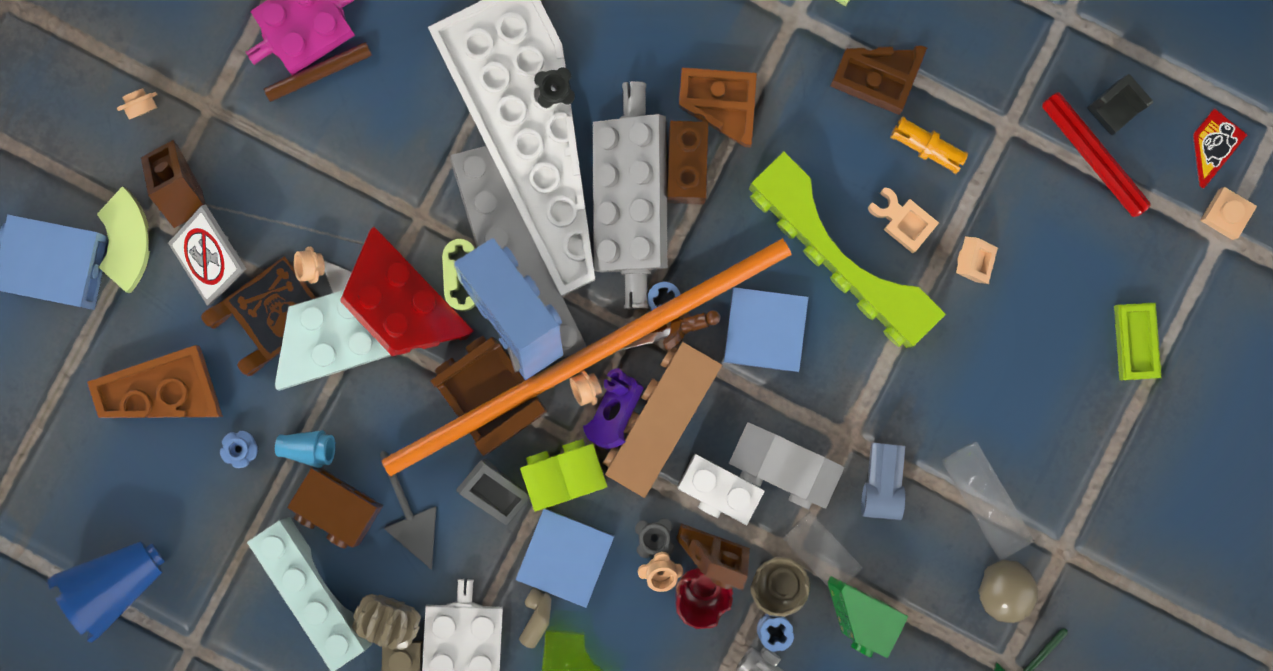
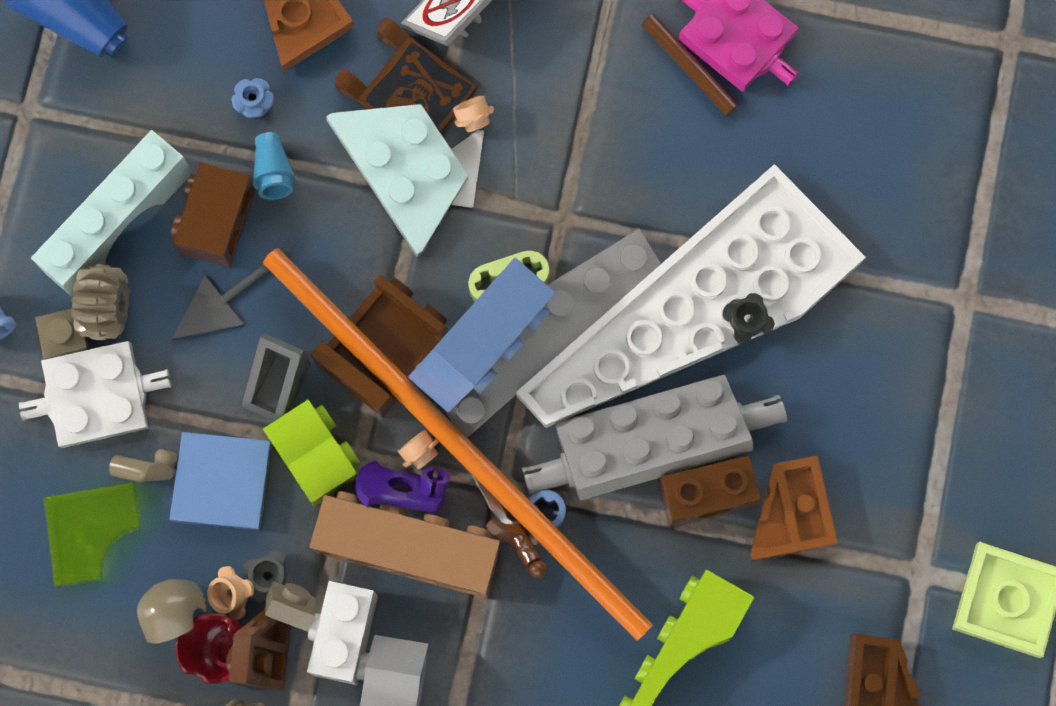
camera: 75 degrees right, 10 degrees down
red wing [340,227,473,356] -> none
medium blue tile [723,287,808,372] -> none
none -> dark tan hair [136,578,206,644]
none -> dark tan plate [265,581,315,632]

